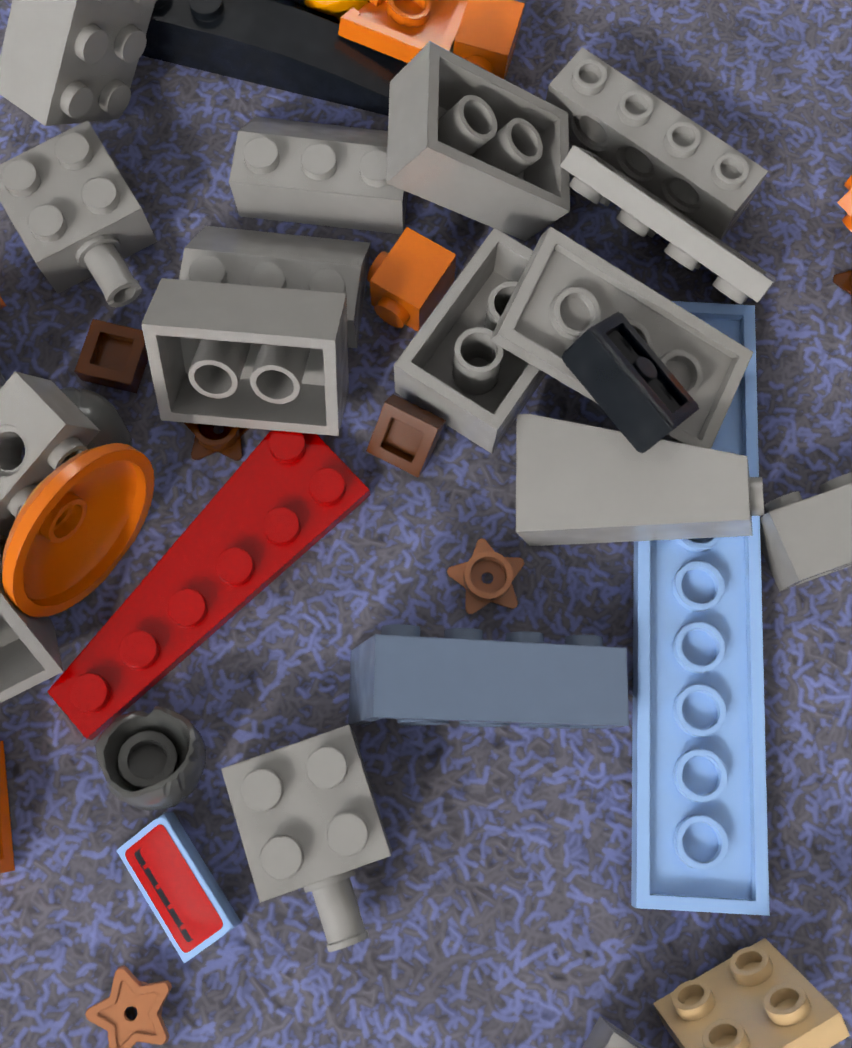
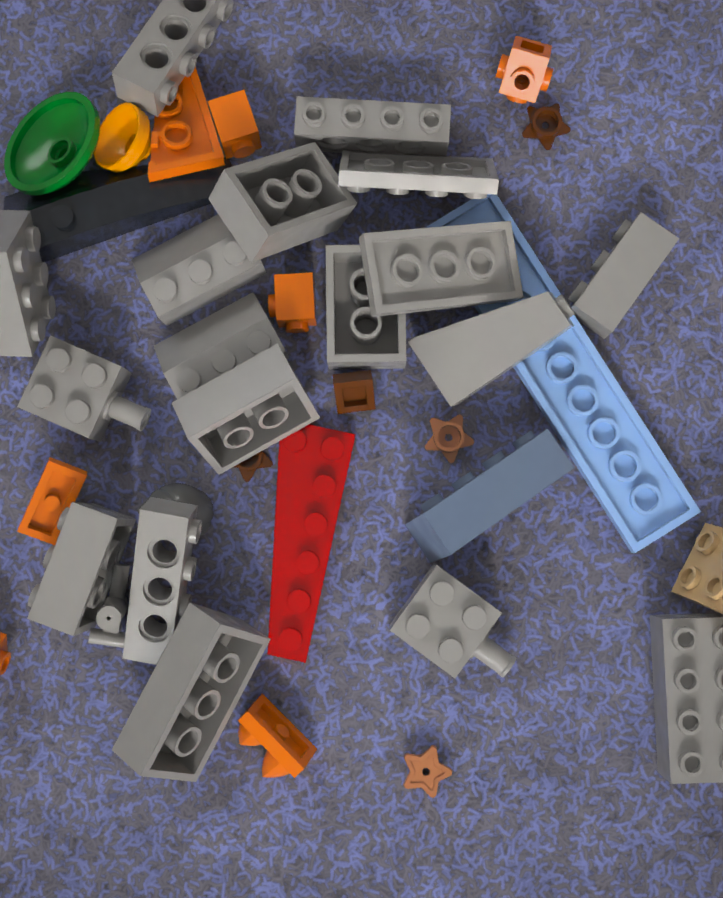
camera: 25 degrees left, 10 degrees up
orange dish [2,443,155,617] -> none
reddish brown plate [74,319,148,393] -> none
dark grey hair [95,706,206,811] -> none
slope [116,812,241,963] -> none
black slope [562,311,700,453] -> none

